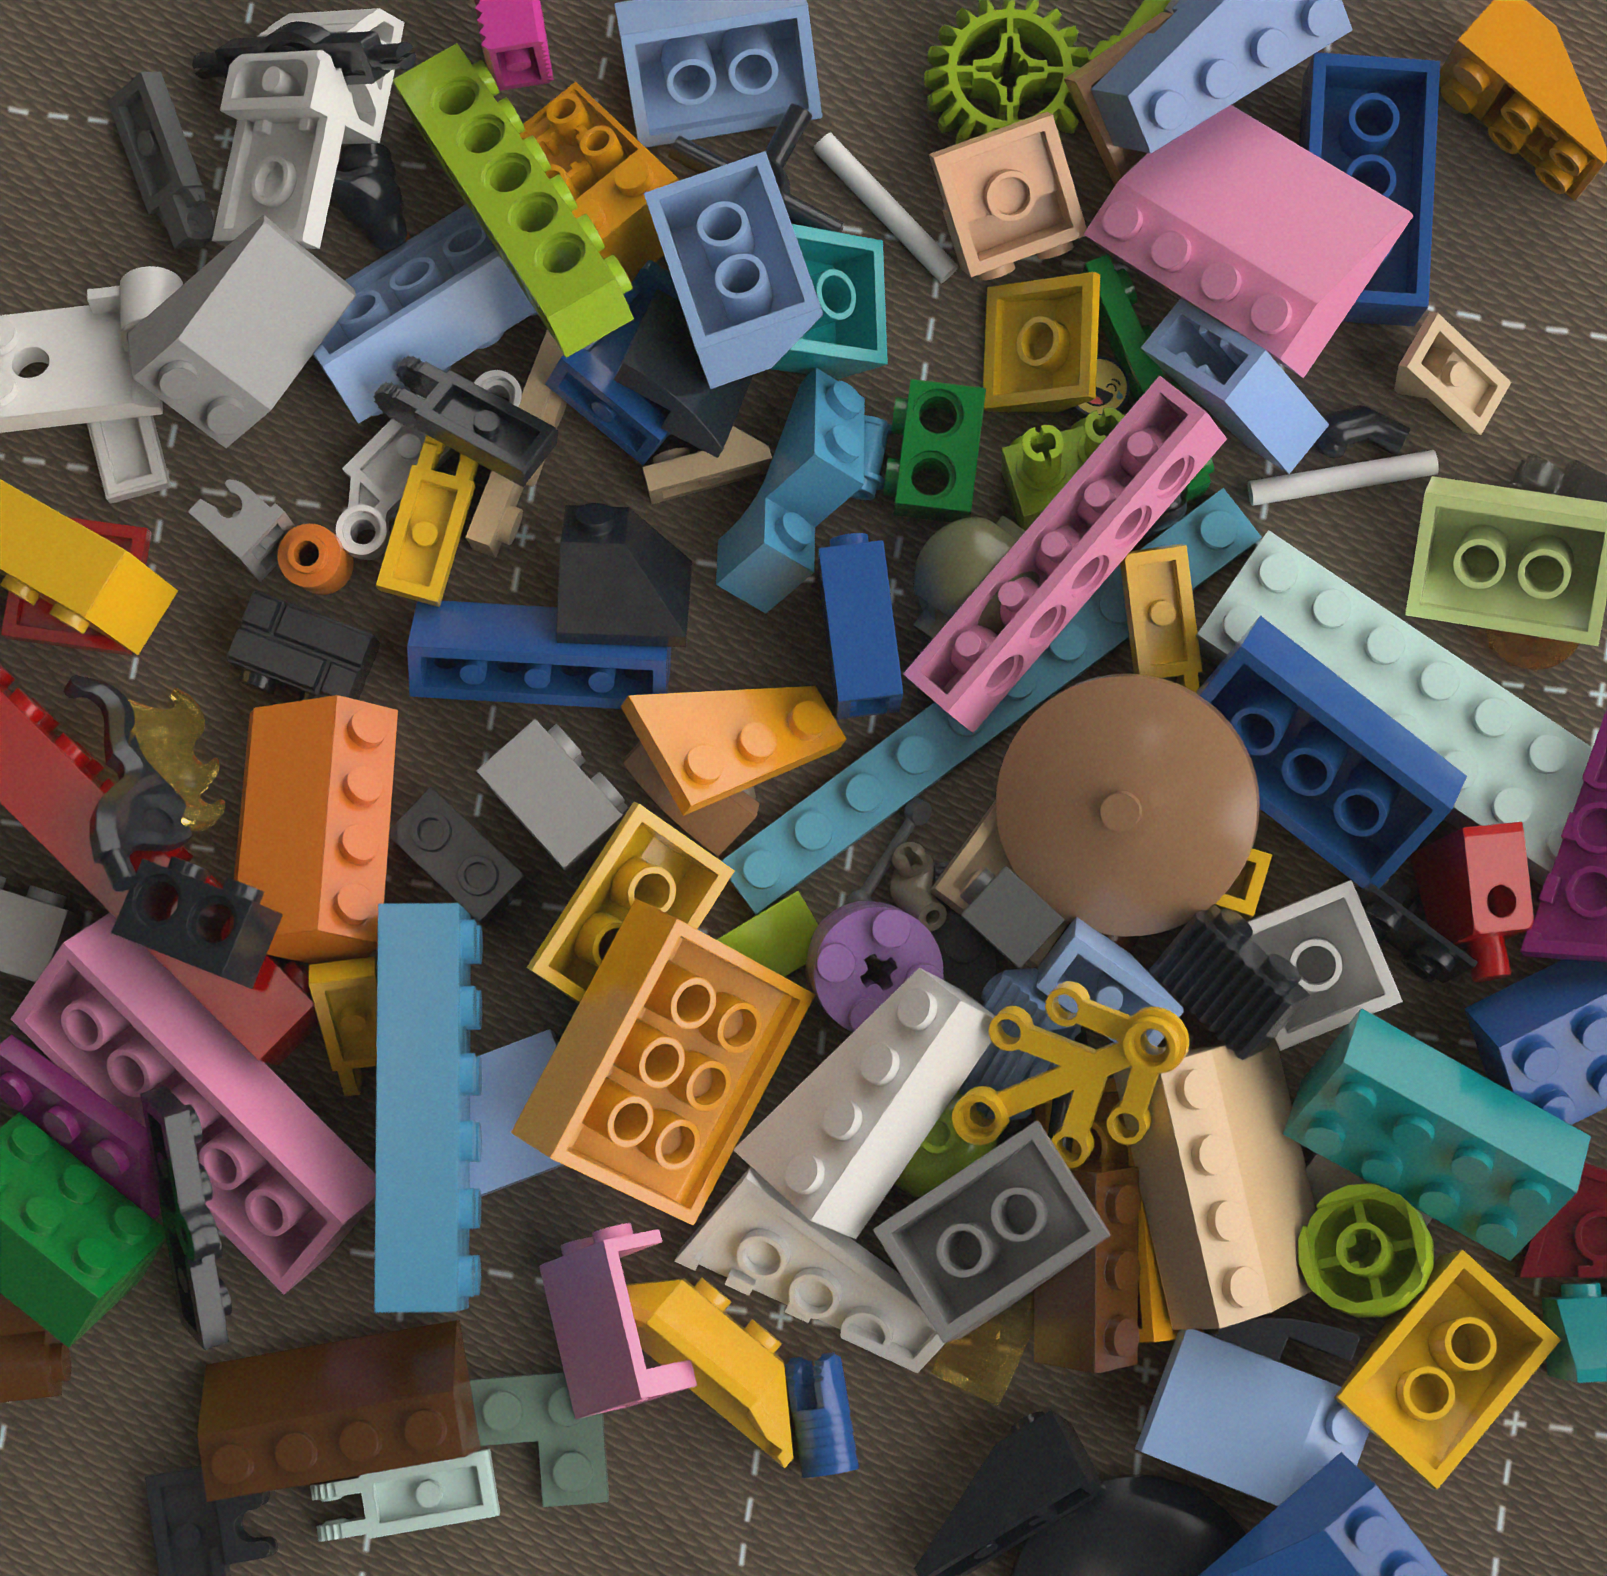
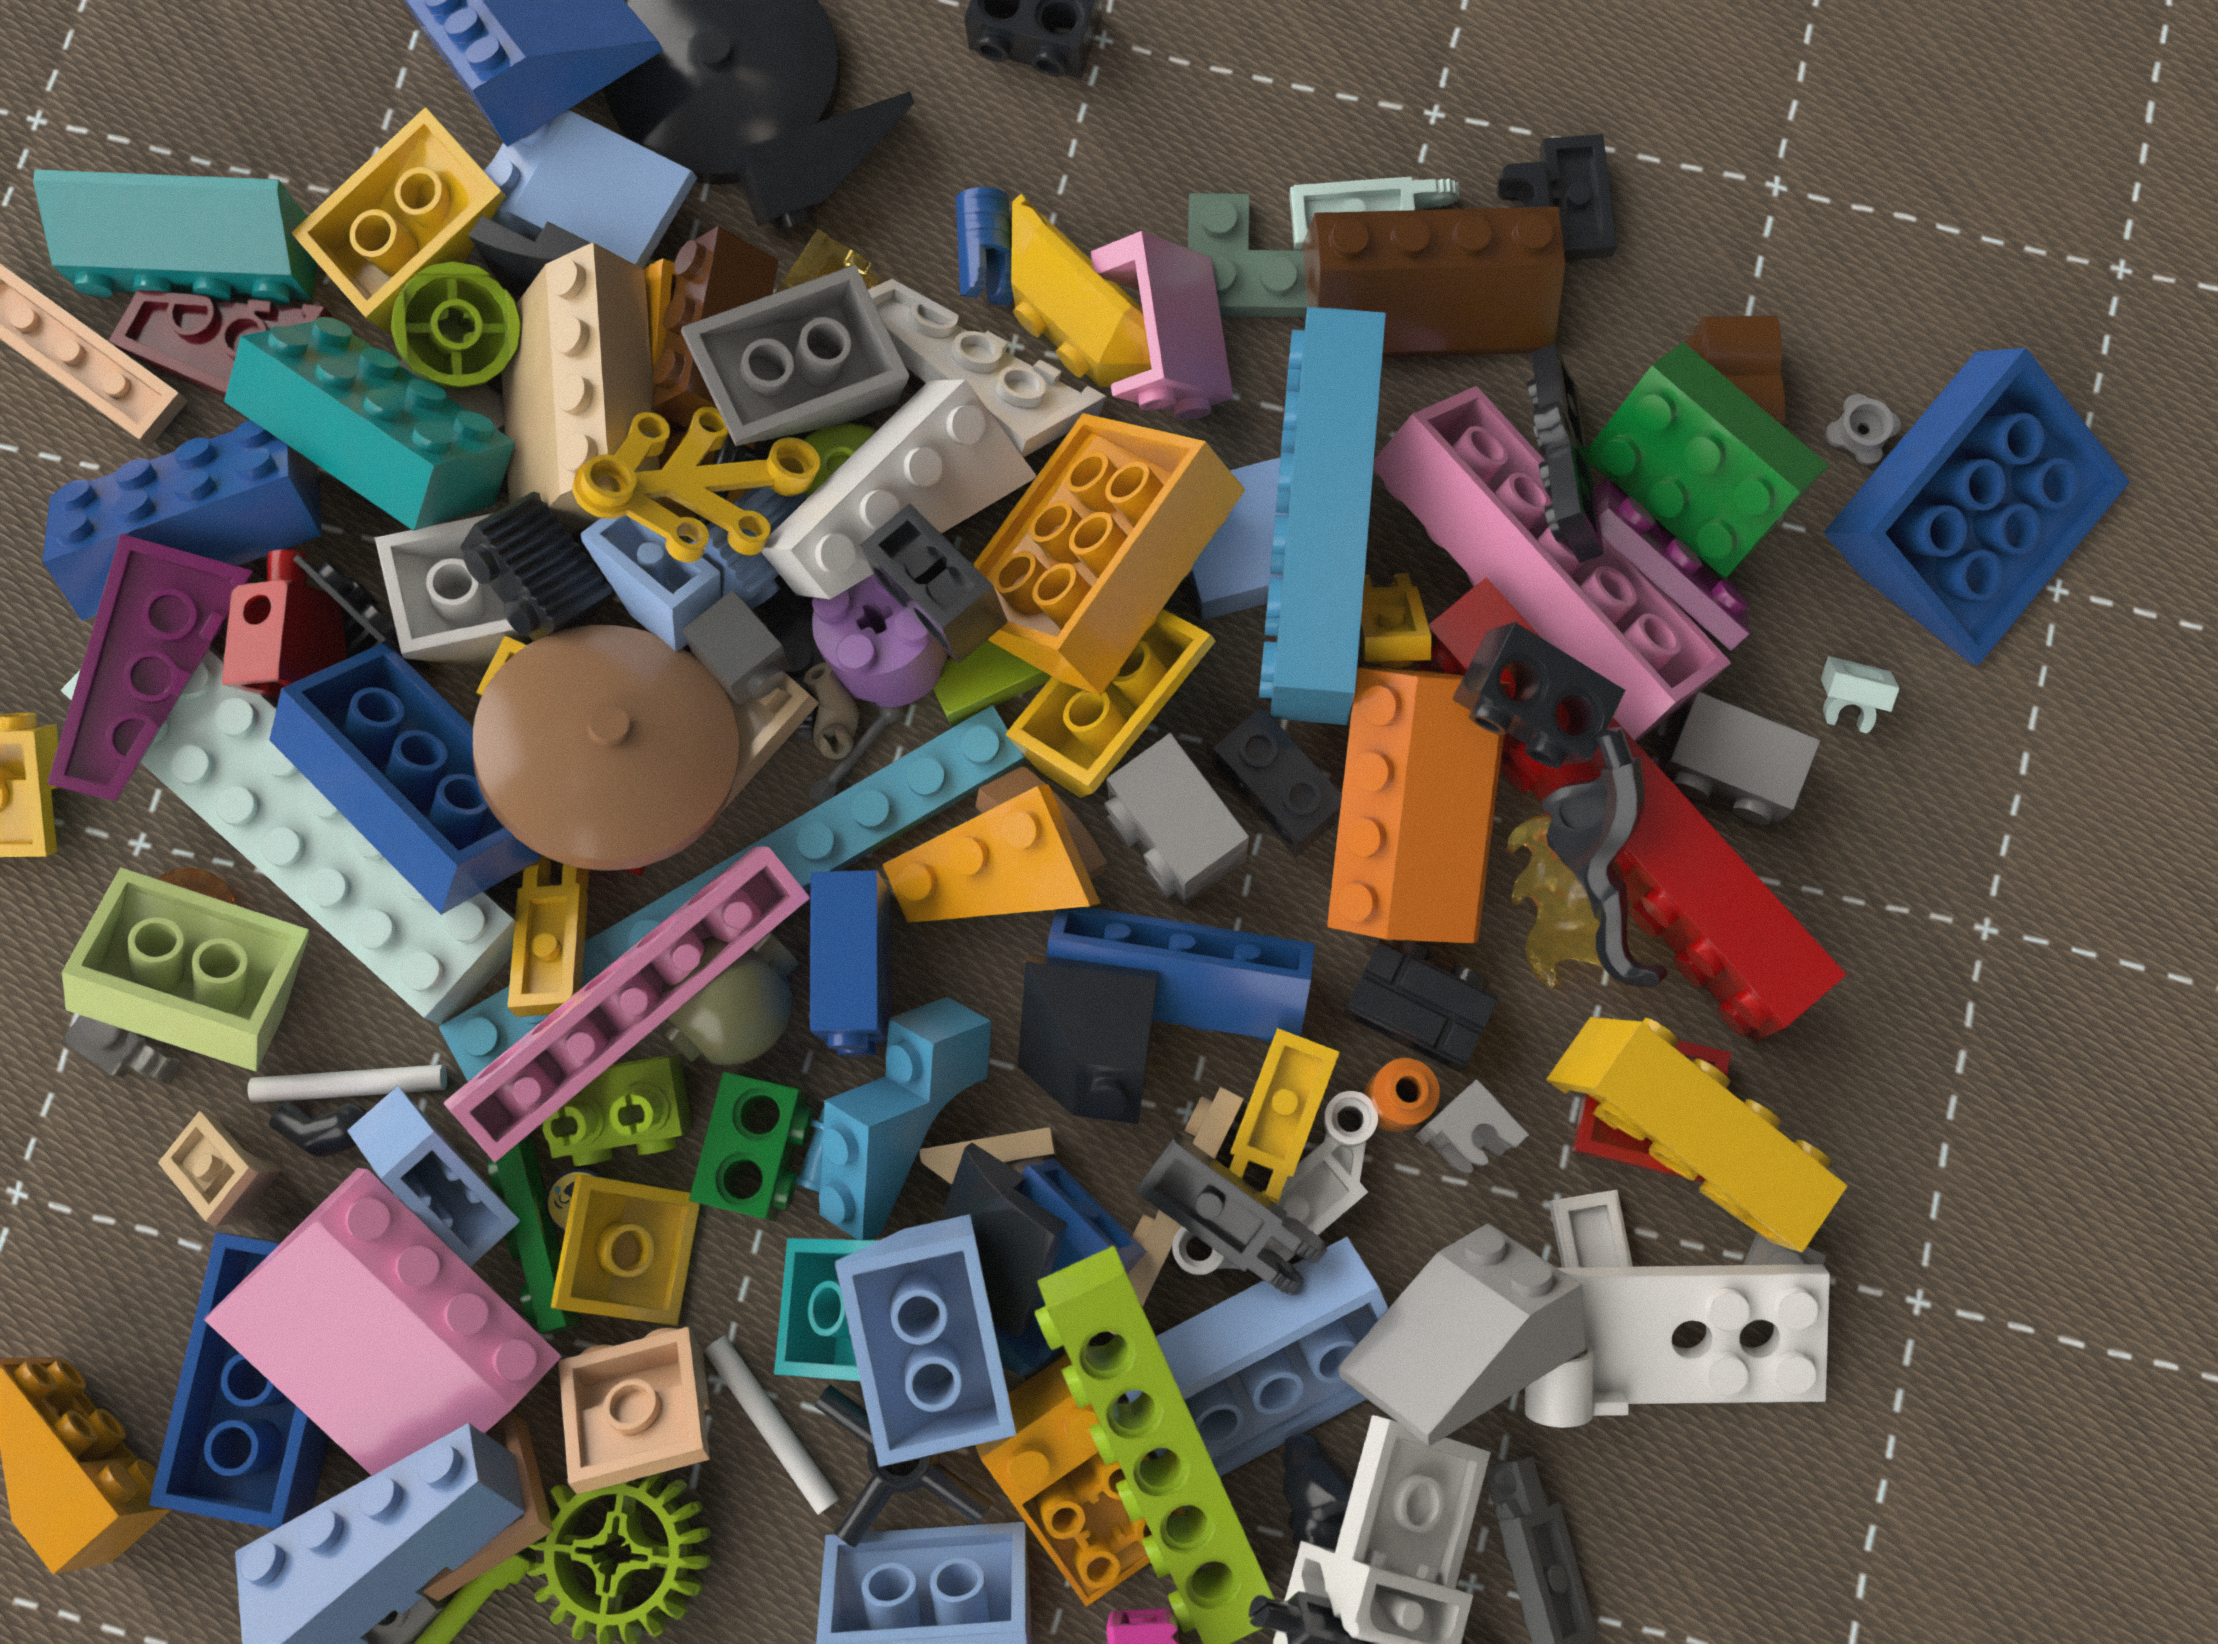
camera: 165 degrees left, 5 degrees down
none -> black brick [860,503,1008,664]

